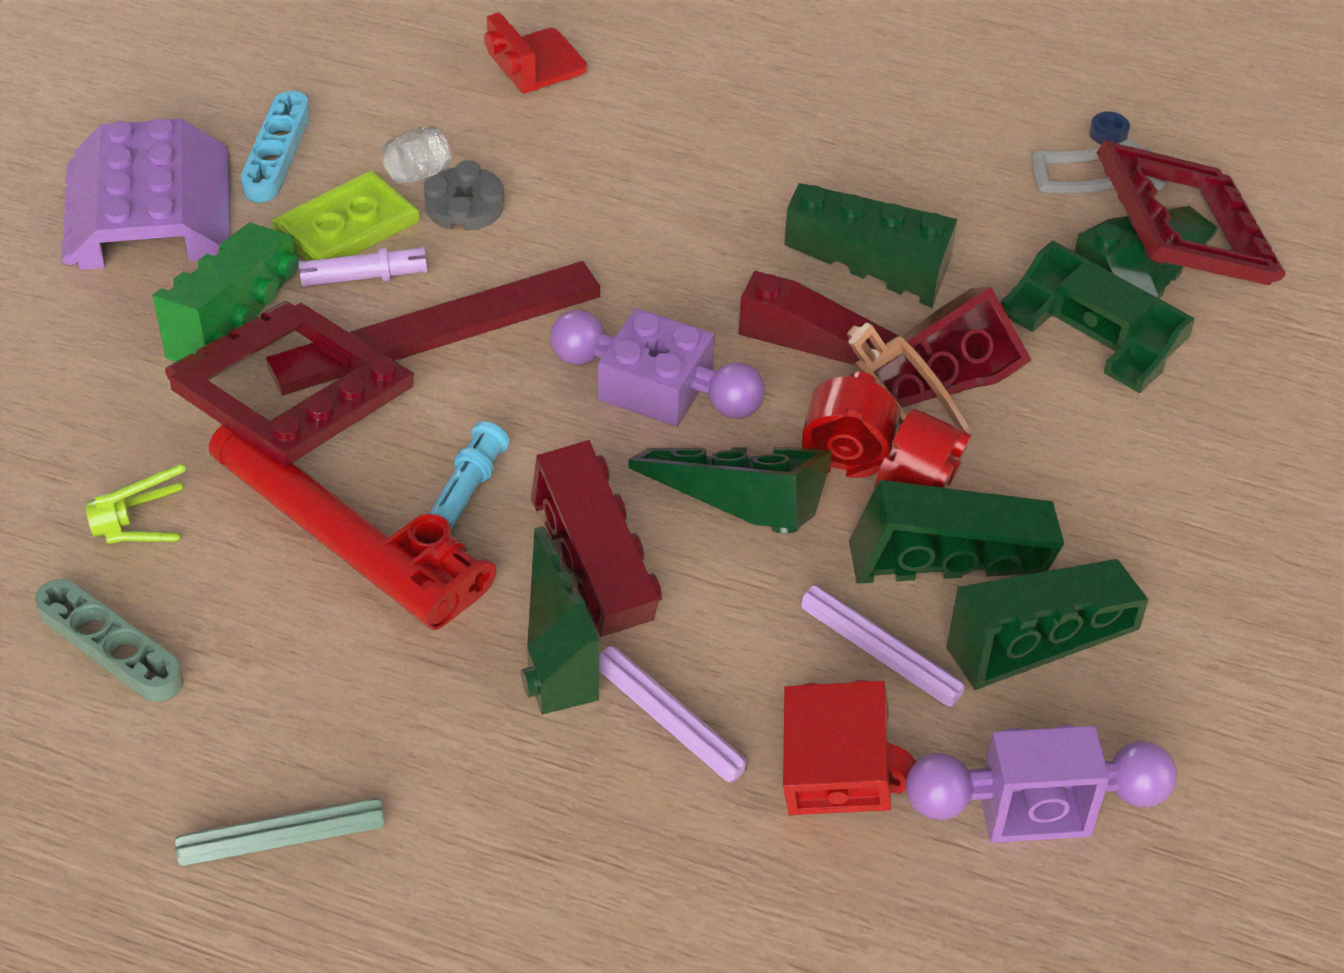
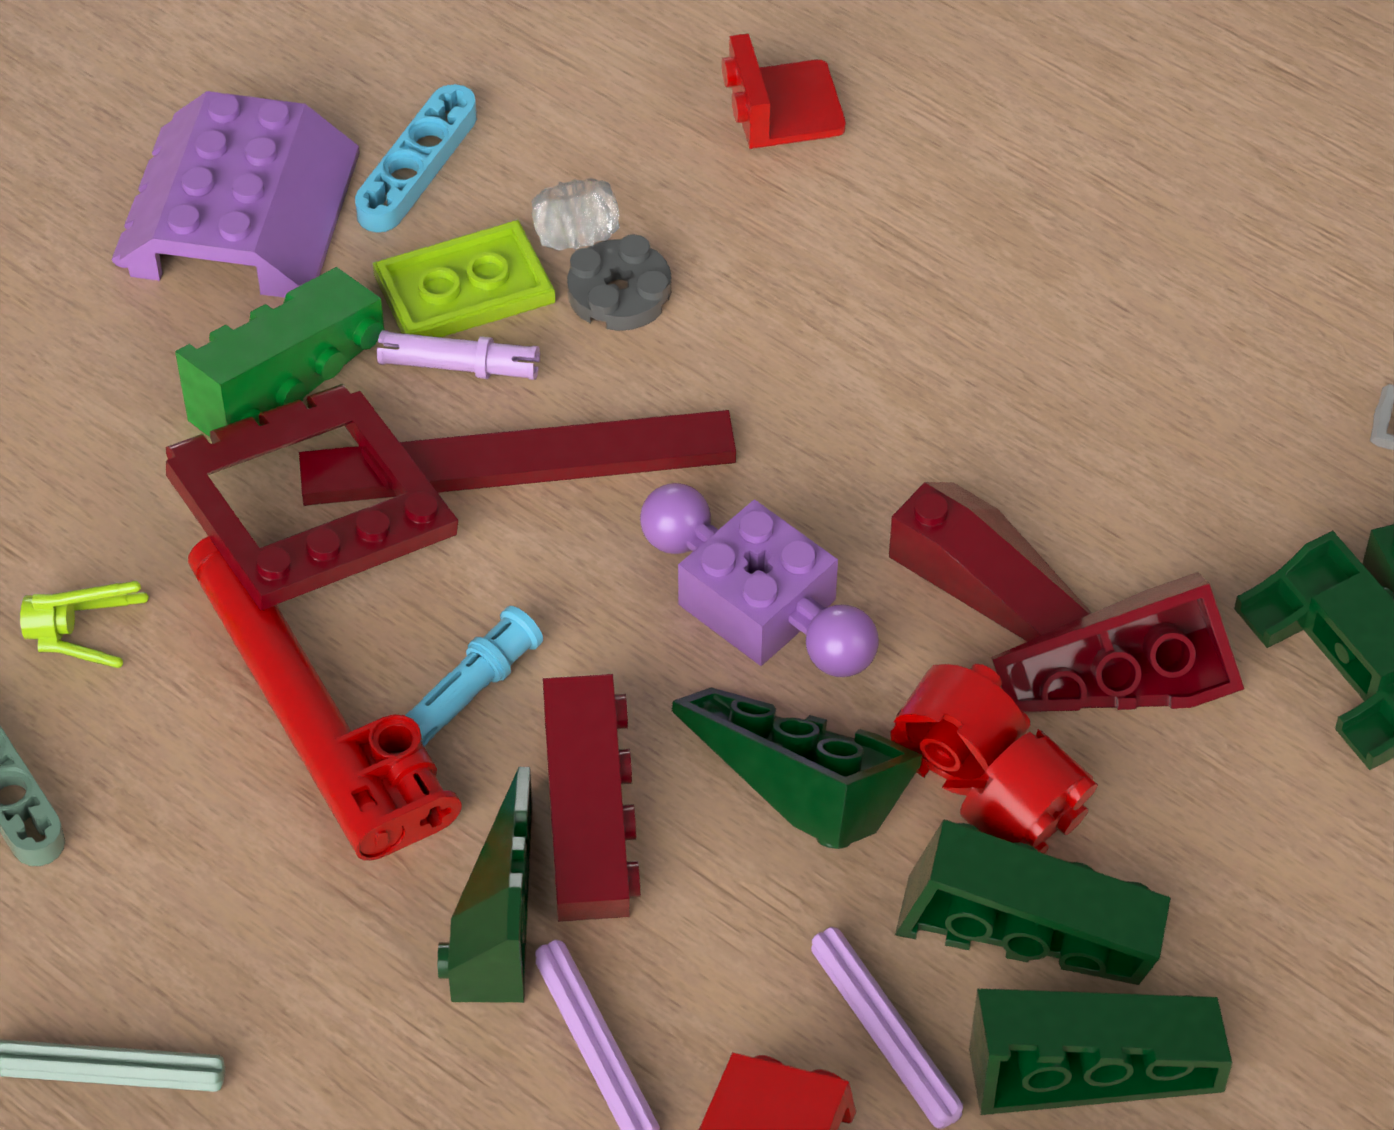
camera: 20 degrees right, 5 degrees up
dark green wedge [784,183,957,309] -> none
nougat sword [847,323,970,434] -> none

